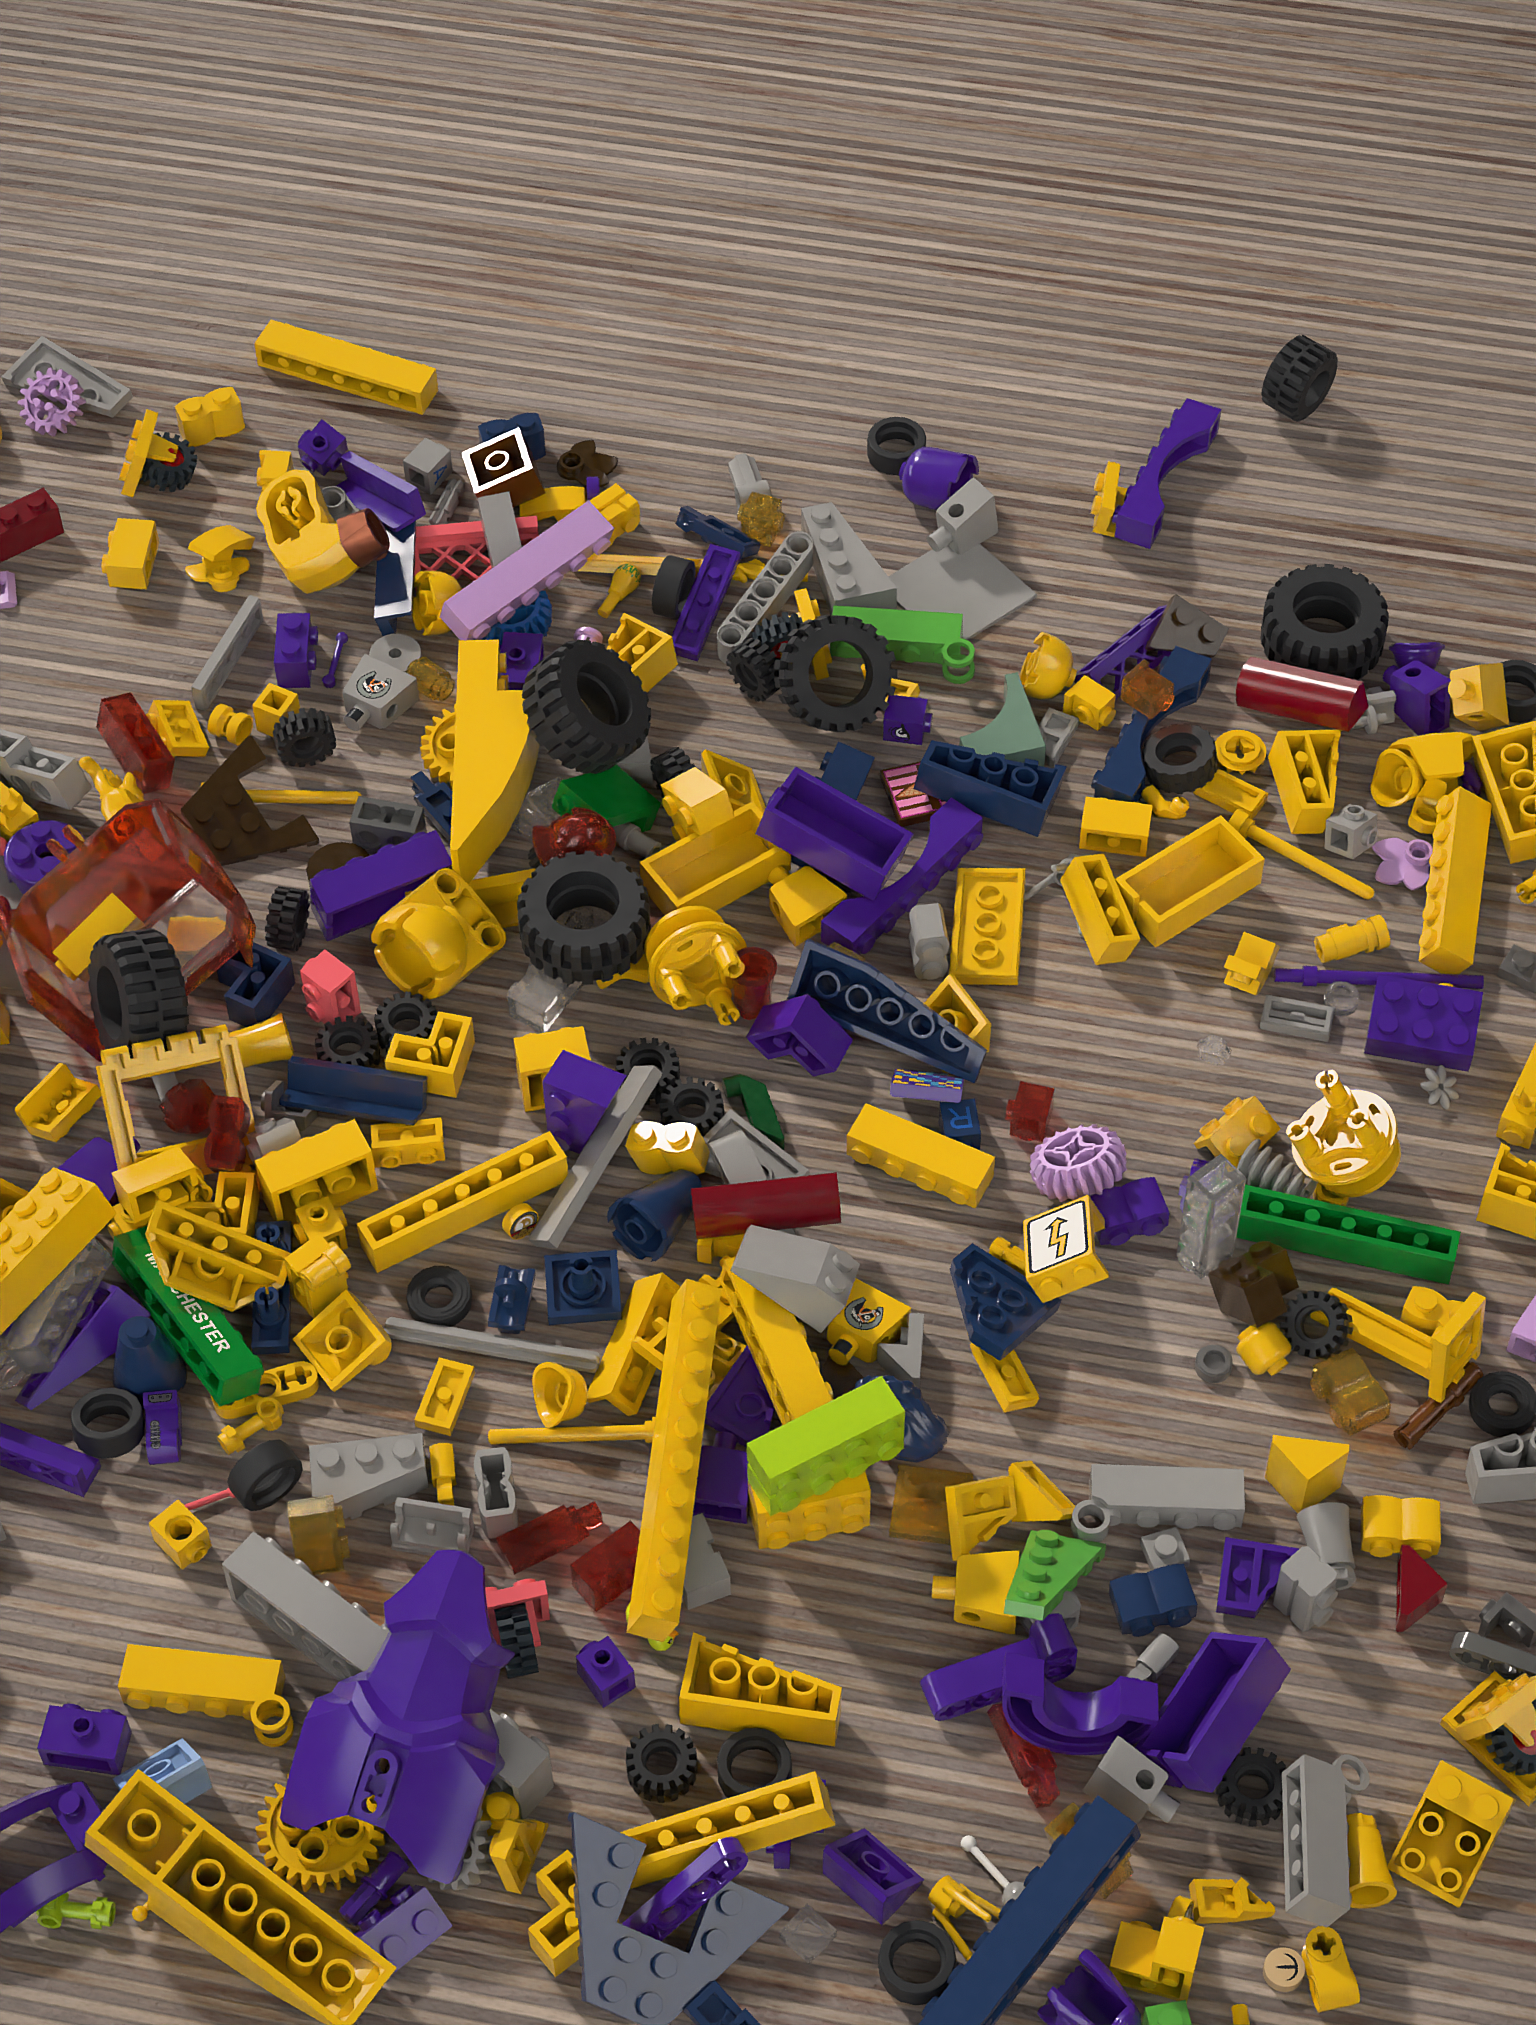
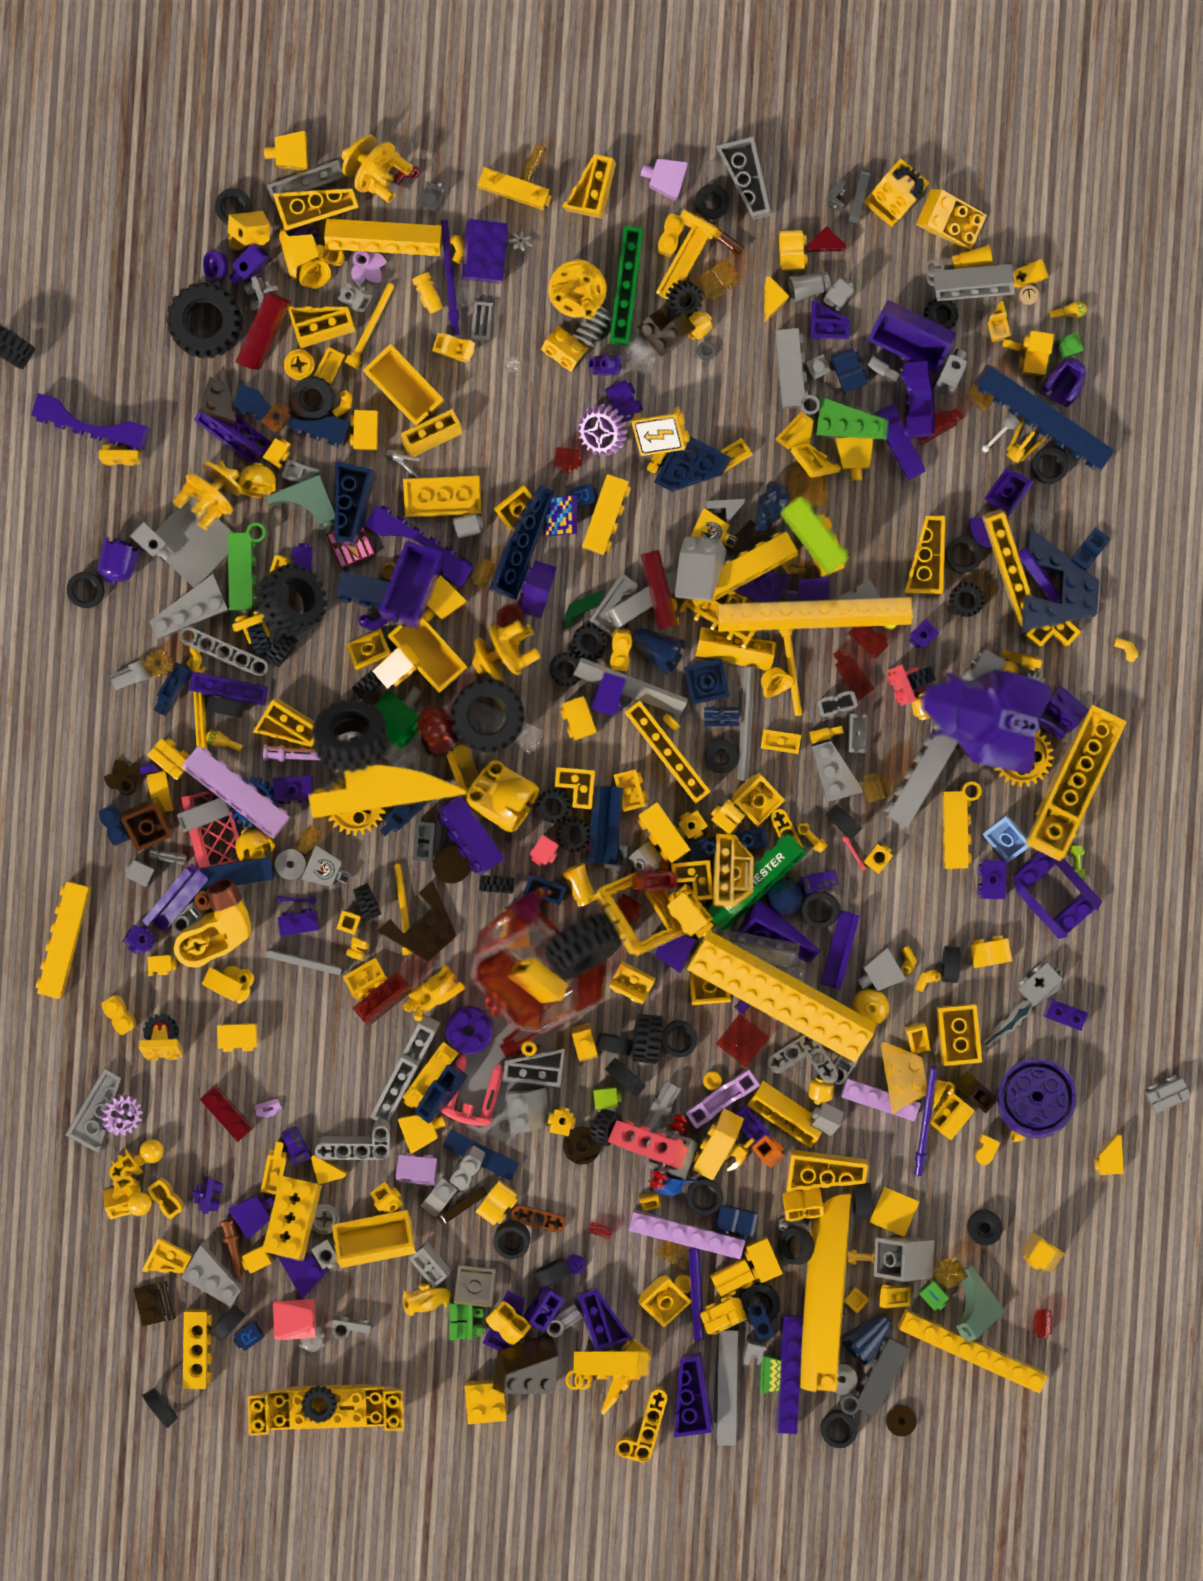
camera: 95 degrees left, 35 degrees up
none -> yellow piece [172,460,242,531]

